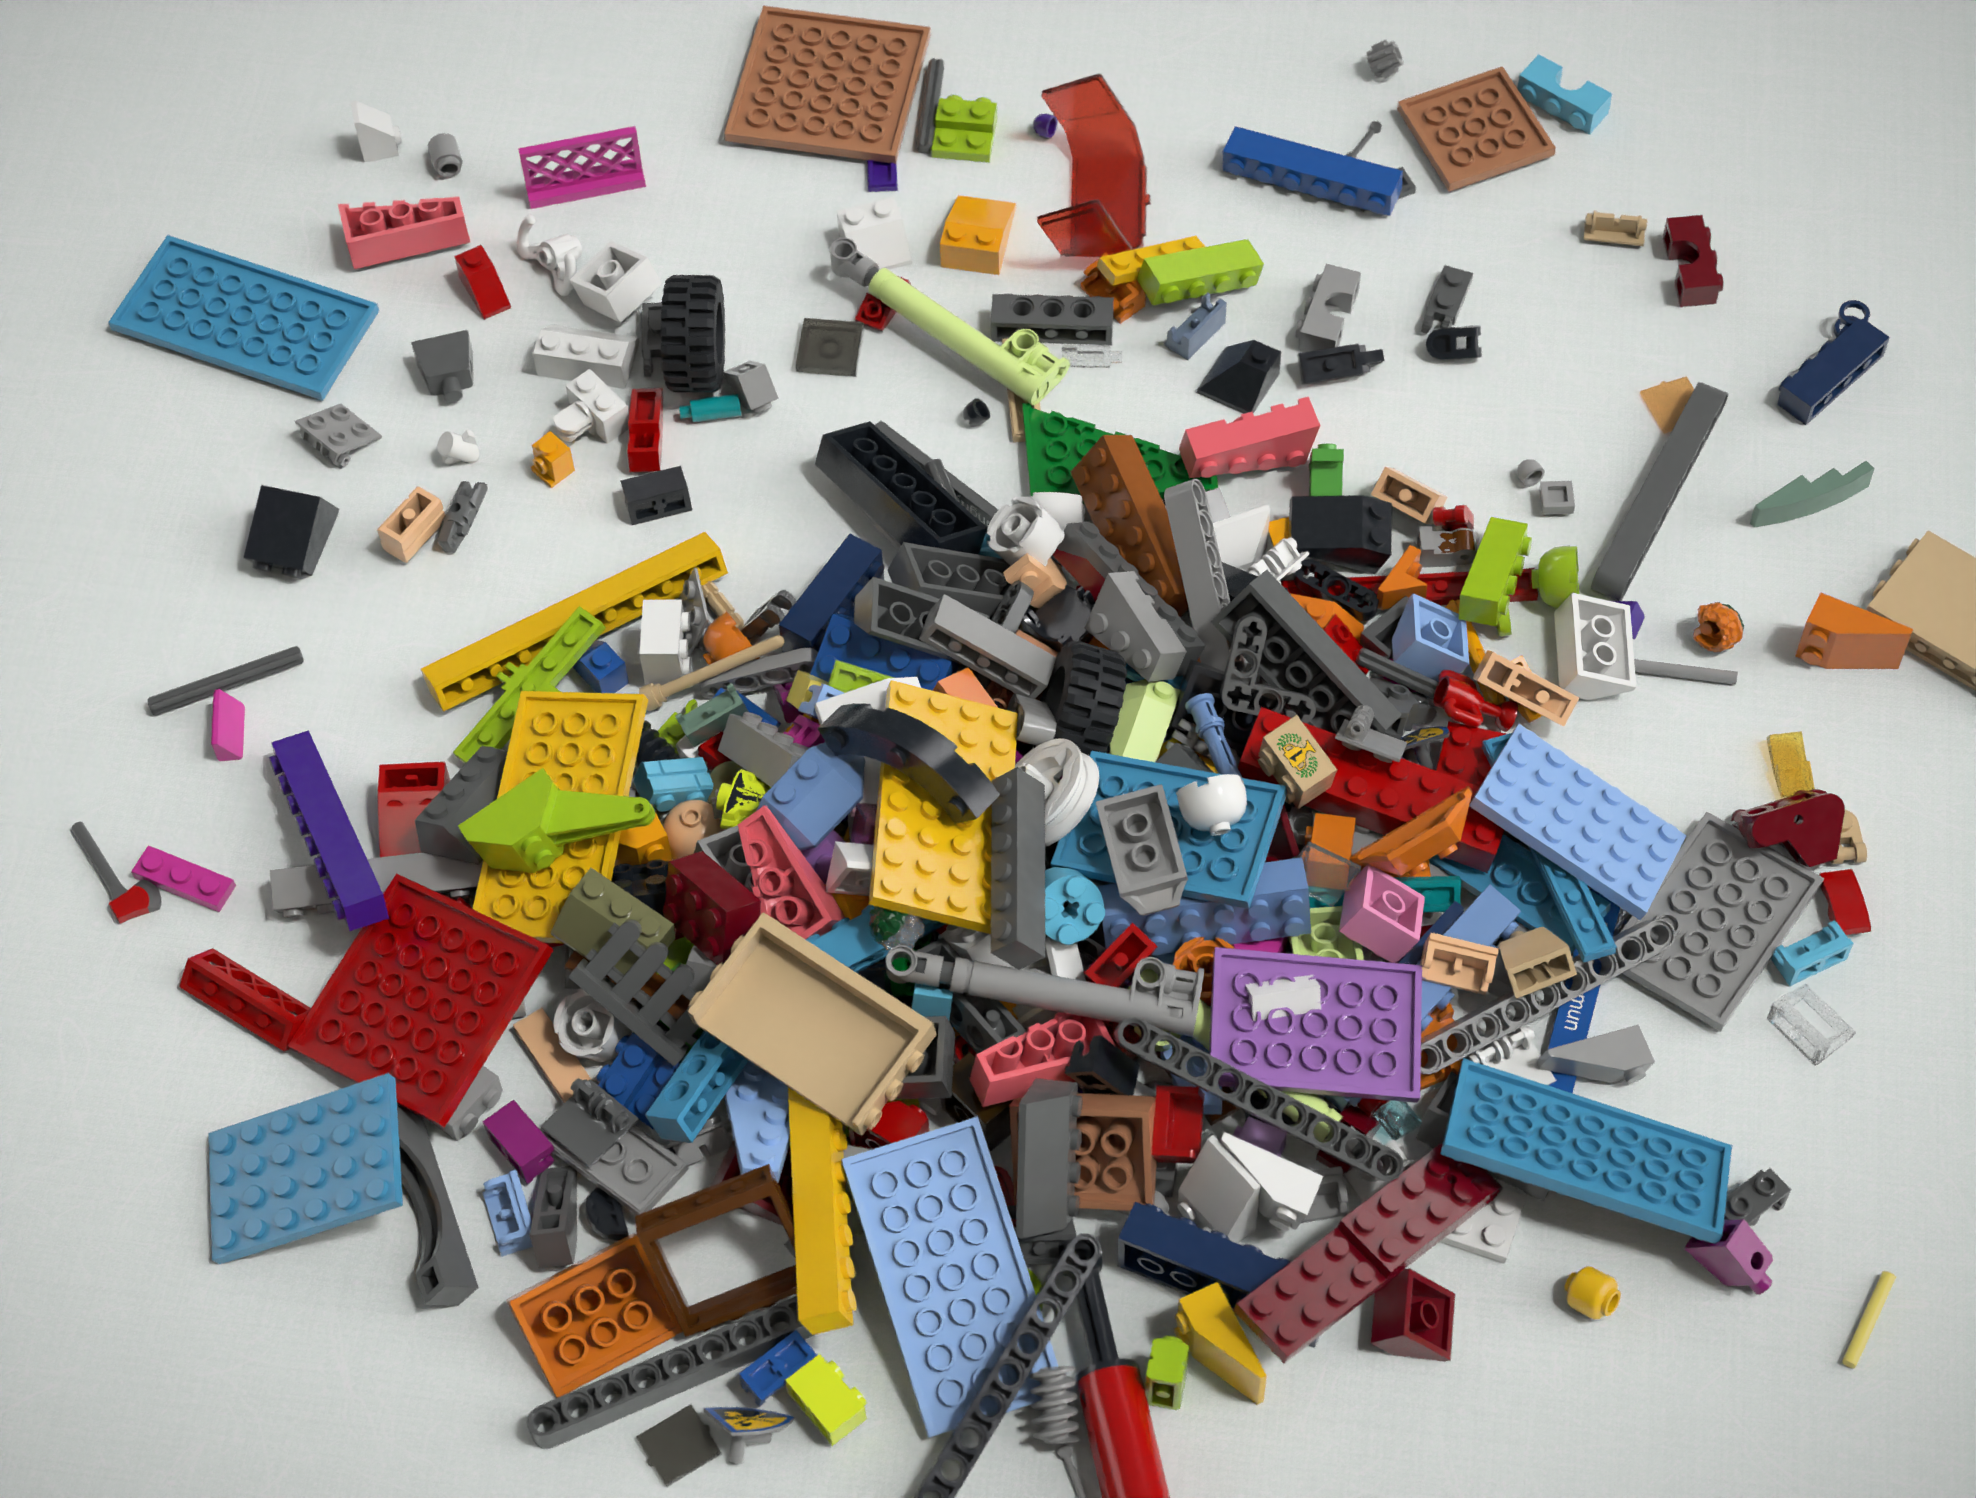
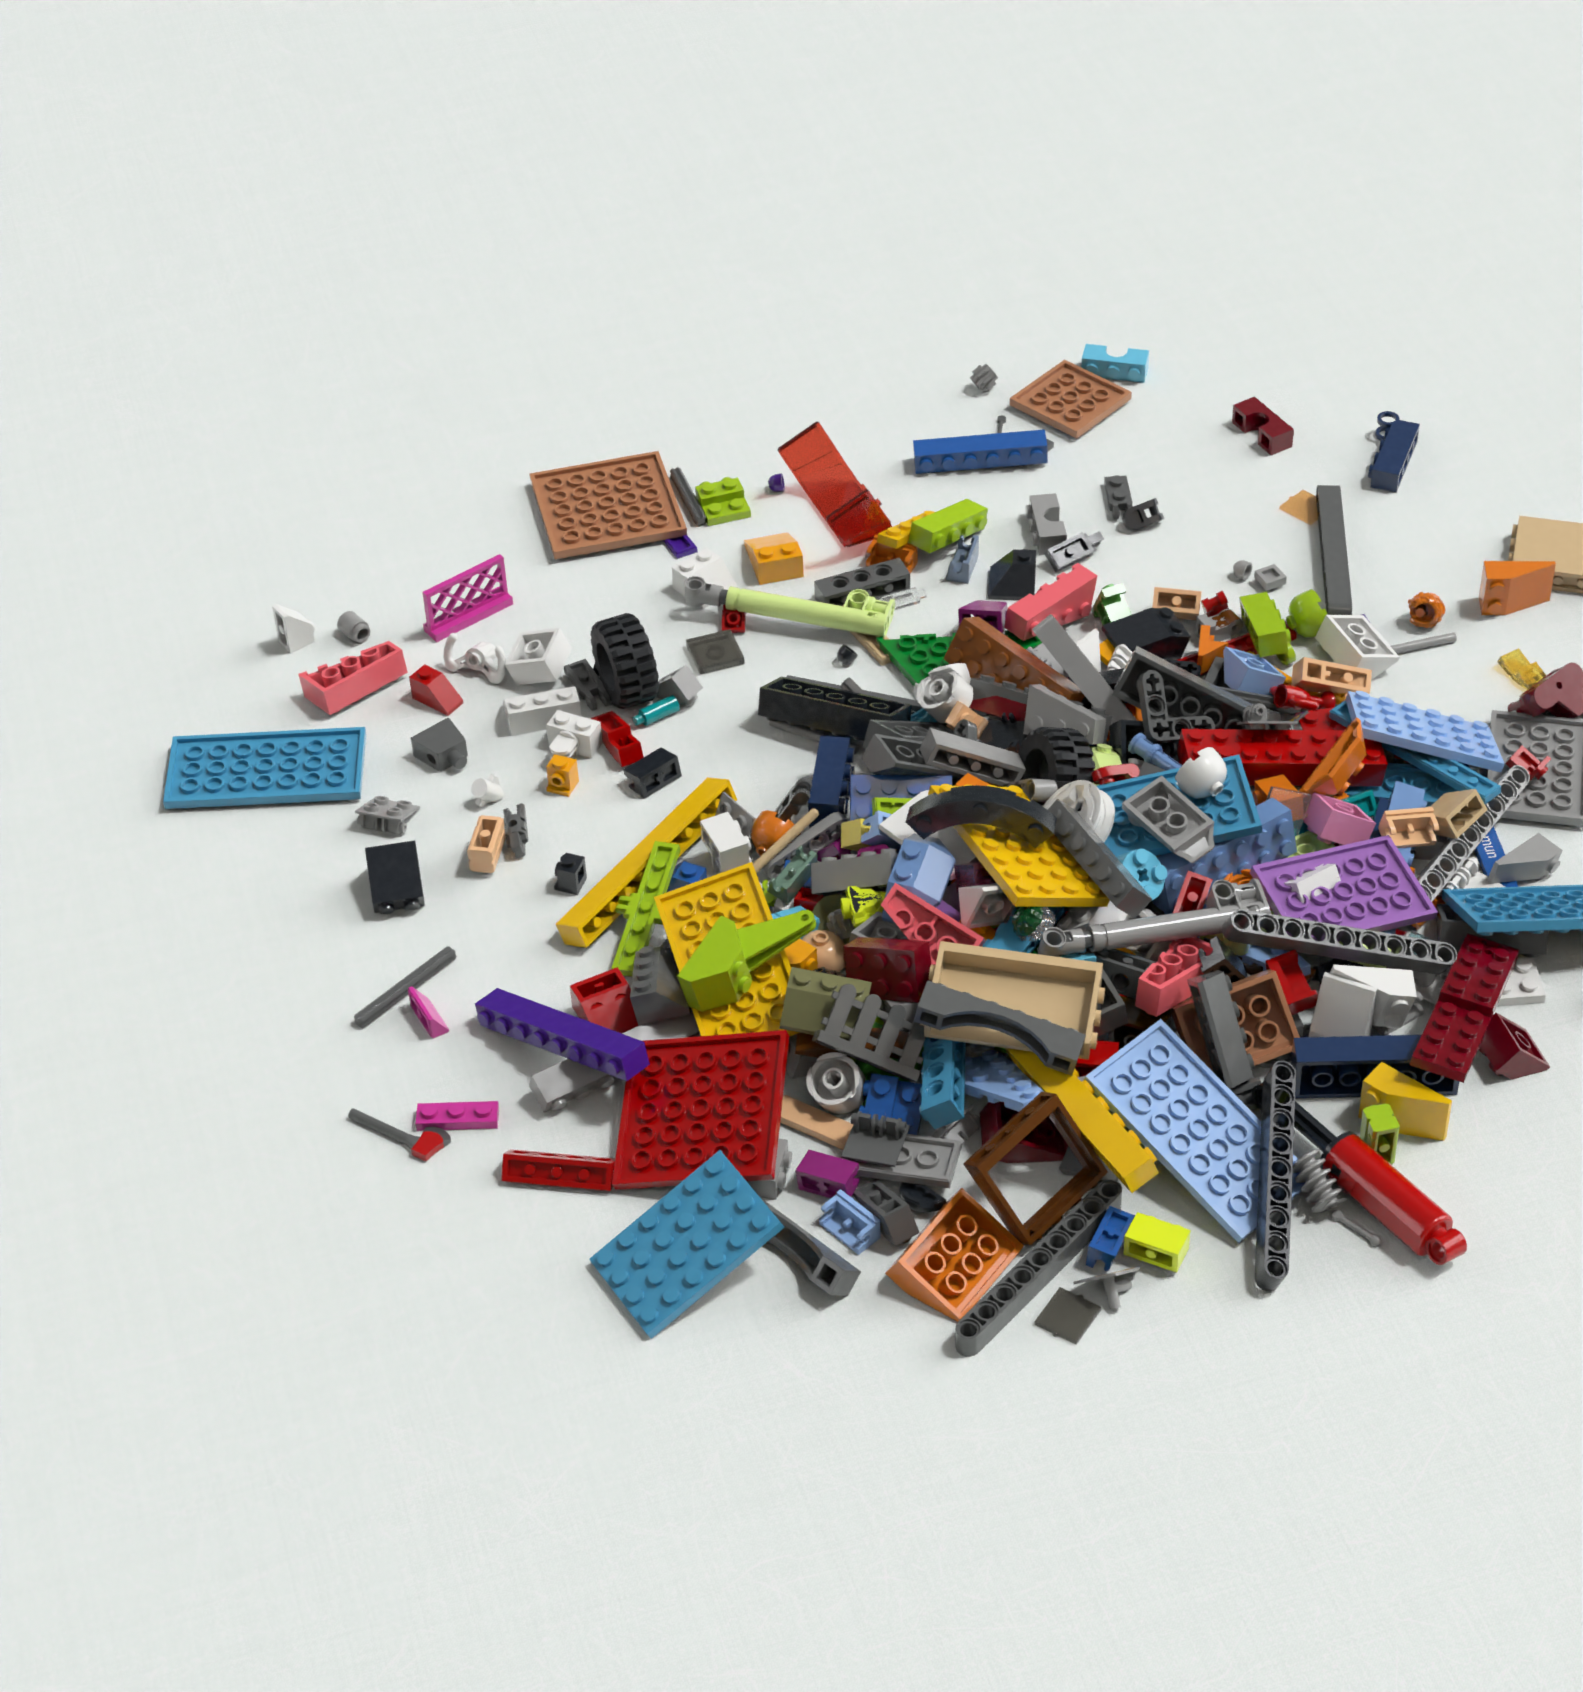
camera: 25 degrees left, 15 degrees down
tan brick [1258,715,1337,809] -> none
tan hinge [1584,210,1647,246] -> none
sand green slope [1750,461,1875,528] -> none
none -> black brick [554,853,587,895]
none -> dark grey arch [914,980,1086,1076]
none -> magenta torso [958,600,1008,633]
none -> red plate [1091,763,1140,785]
none -> bracket [1505,745,1551,782]

